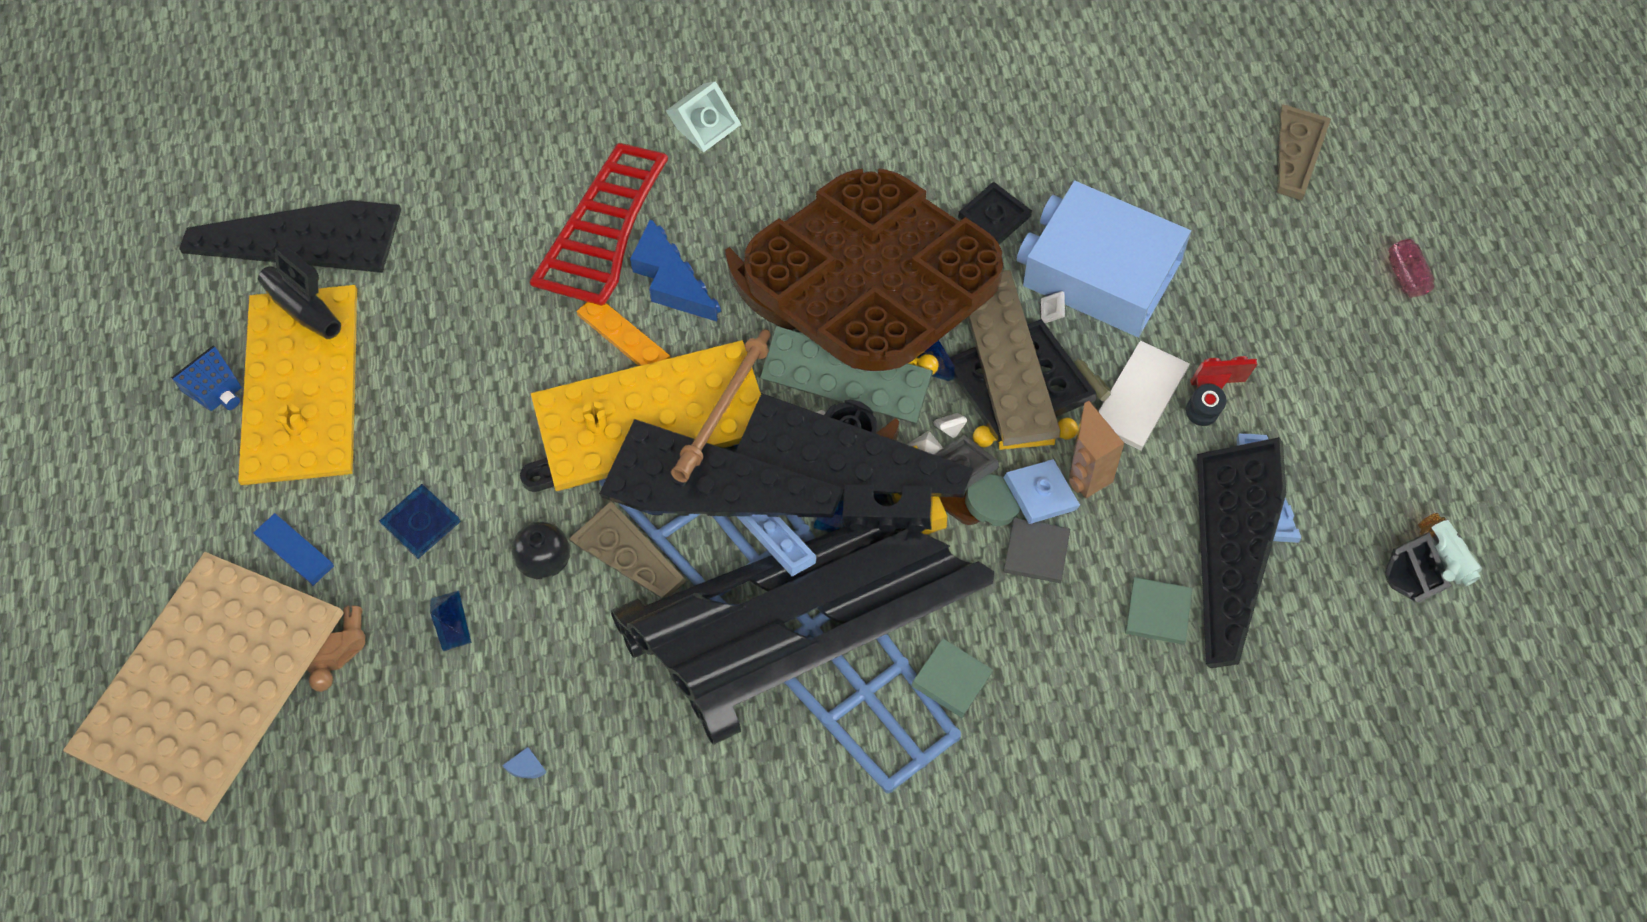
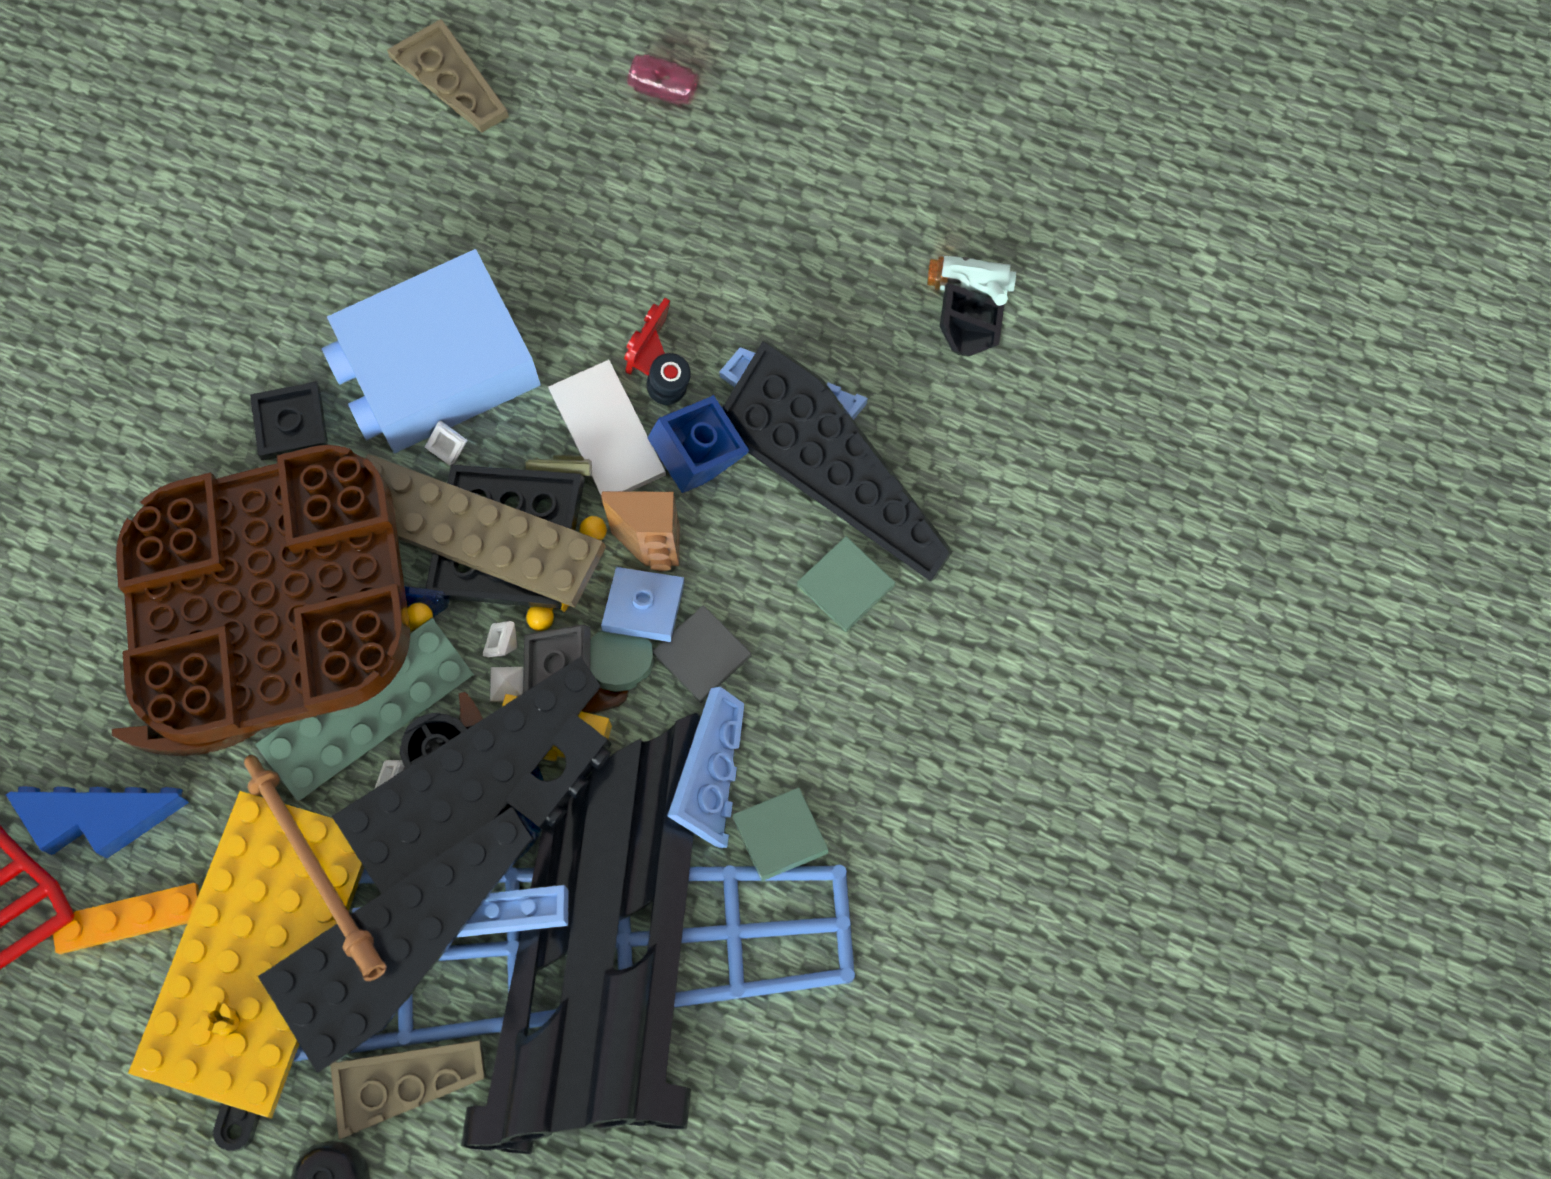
camera: 55 degrees left, 10 degrees up
none -> blue slope [647,395,749,494]
none -> light blue wing [668,687,744,848]

